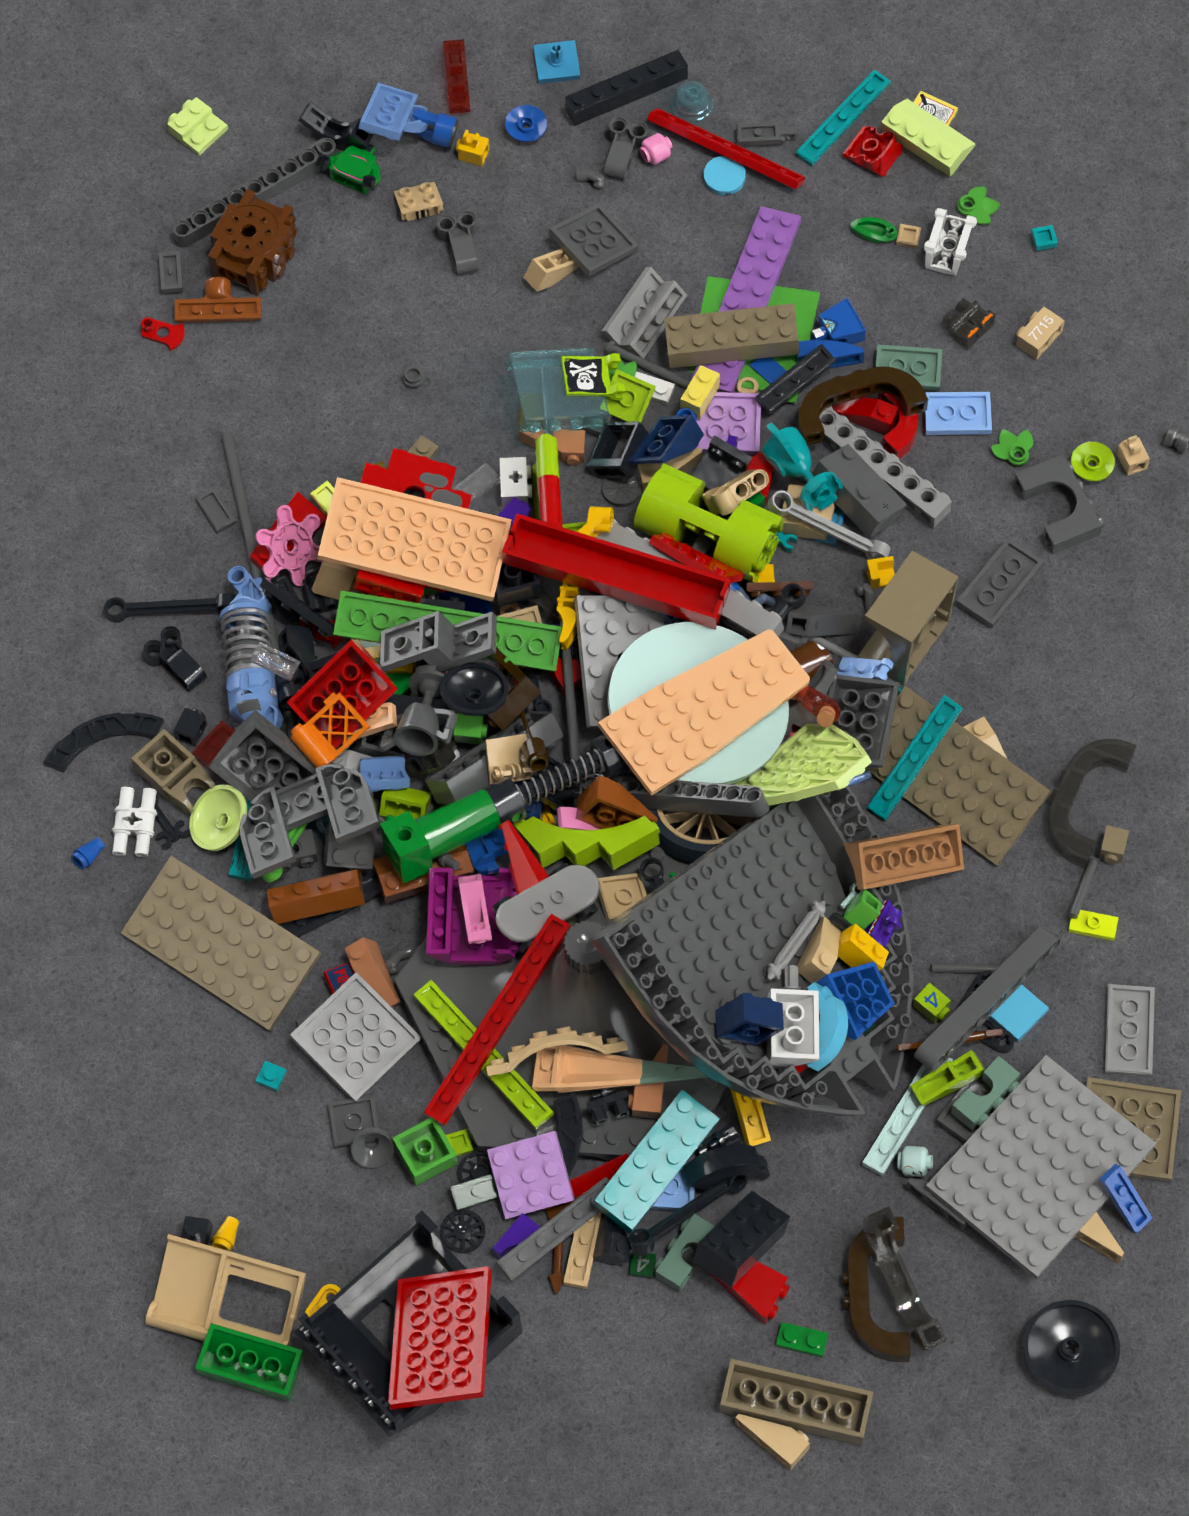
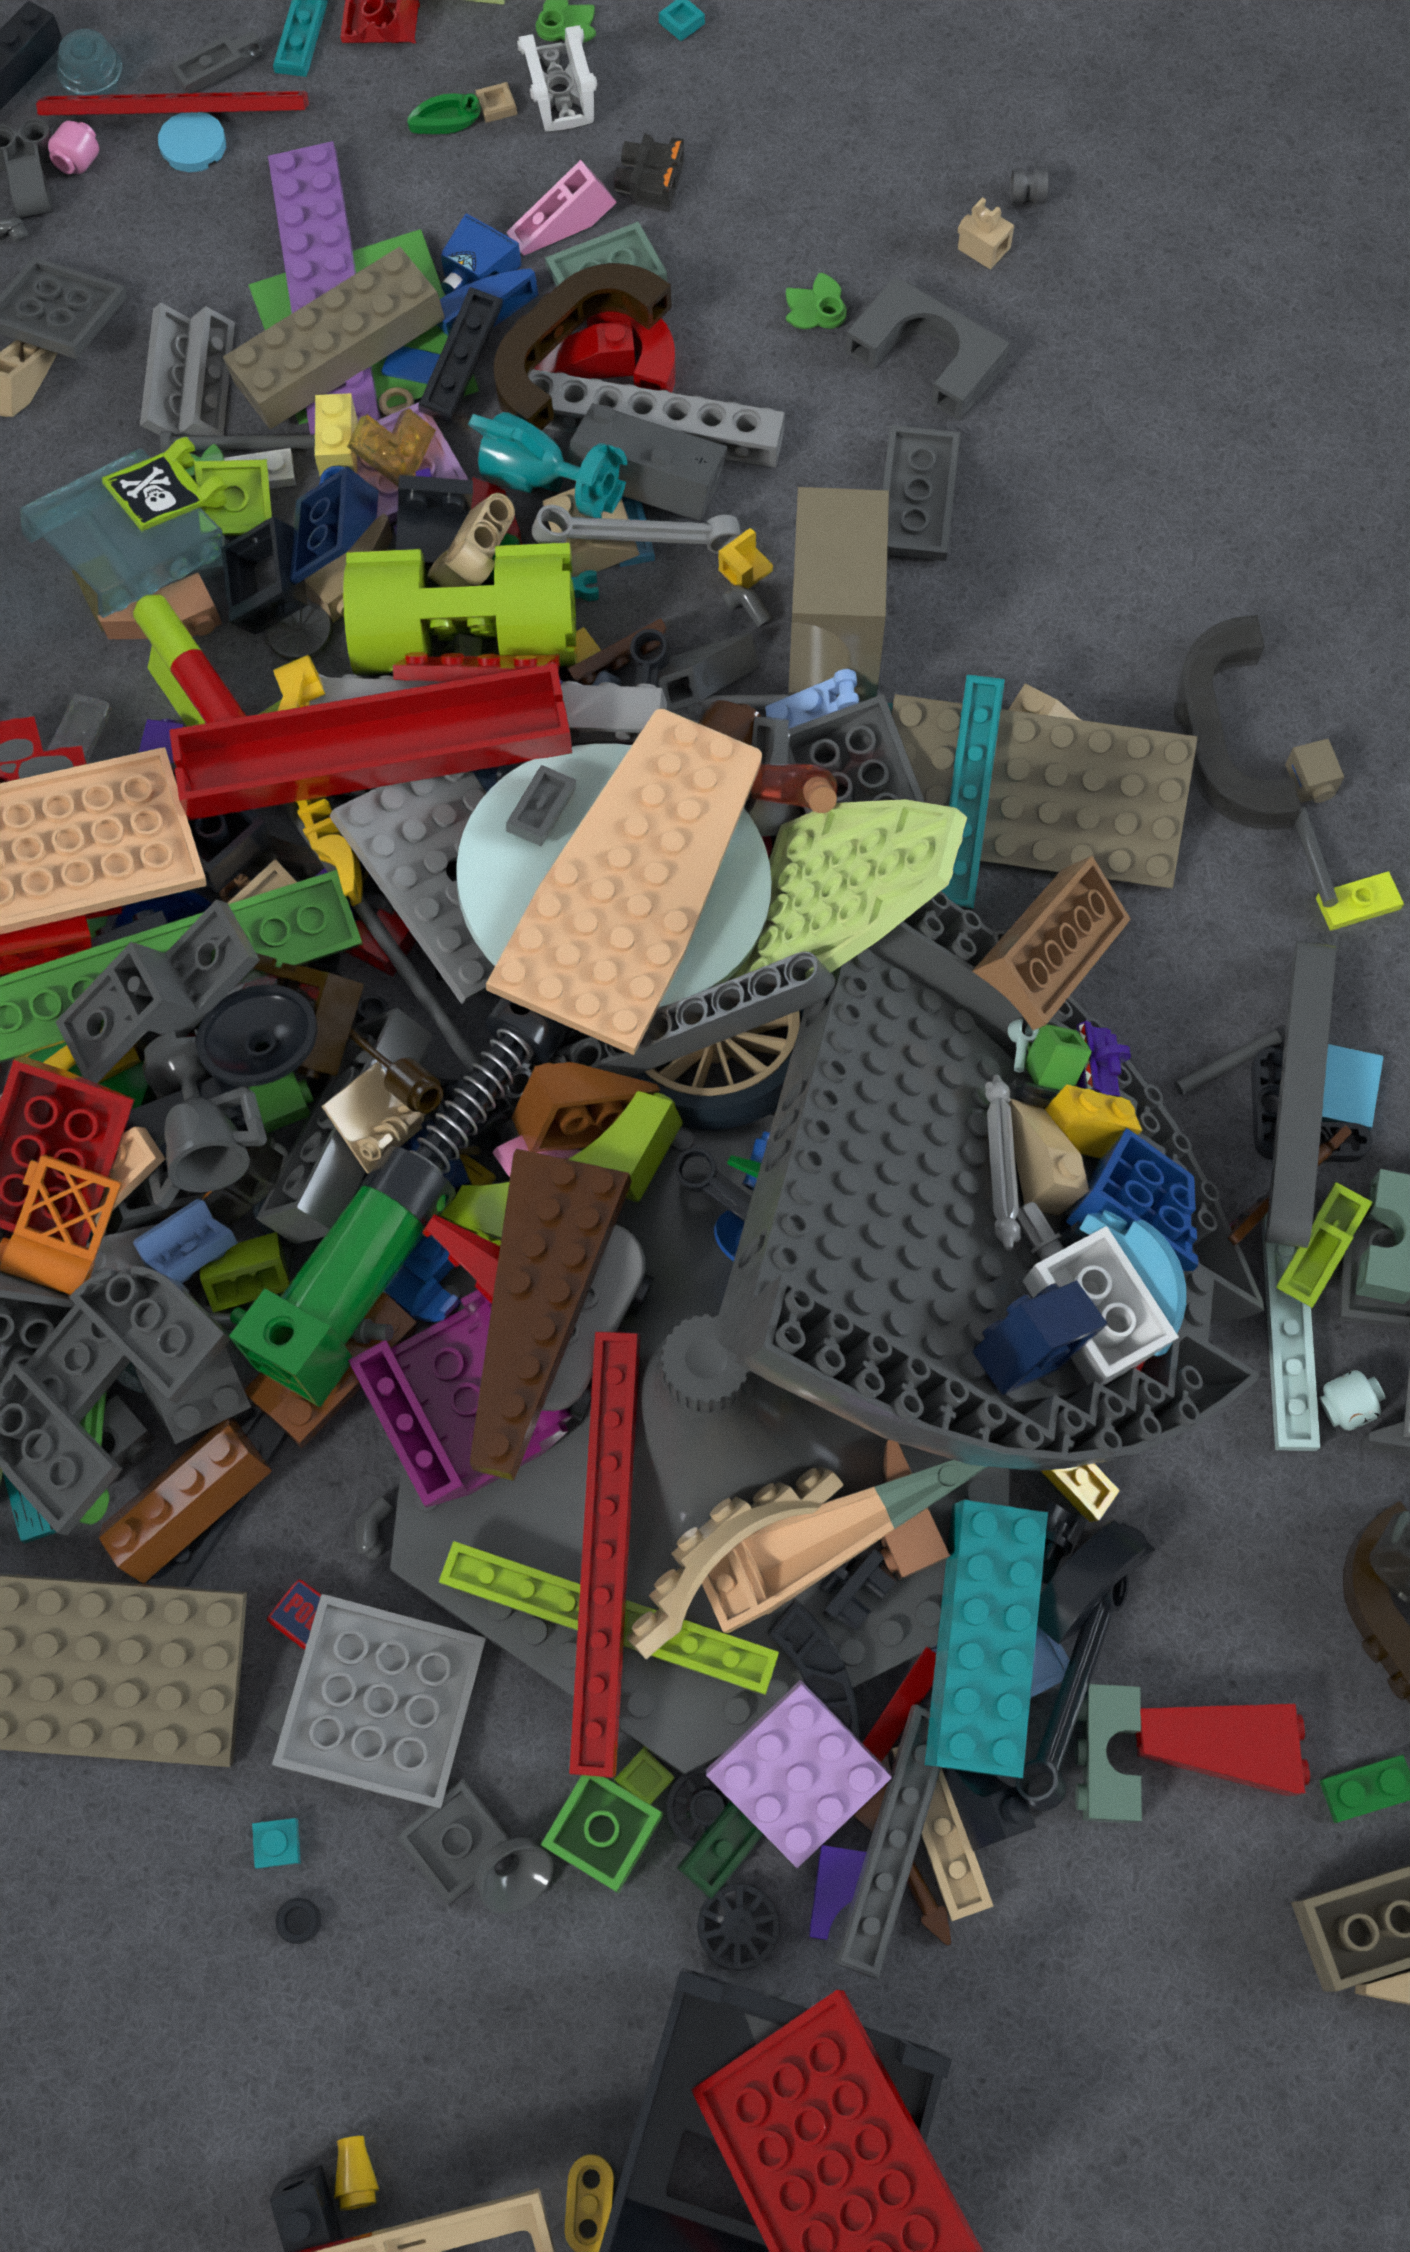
camera: 30 degrees left, 5 degrees up
nougat slope [345,937,400,1007] -> none
bright pink arch [458,874,492,944] -> none
white brick [500,457,532,507] -> none
tan plate [598,873,647,922] -> none
dark green tile [629,1253,656,1279] -> none
black brick [693,1191,790,1287] -> none
lime brick [913,983,951,1024] -> none
light blue plate [925,392,992,435] -> none
tan brick [1016,307,1065,360] -> none
lime dish [1071,442,1115,482] -> none
none -> black tile [275,1898,321,1944]
none -> clear yellow plate [347,408,436,486]
none -> reddish brown wing [469,1149,632,1481]
none -> bright pink slope [506,160,617,256]
none -> dark grey plate [506,765,576,847]

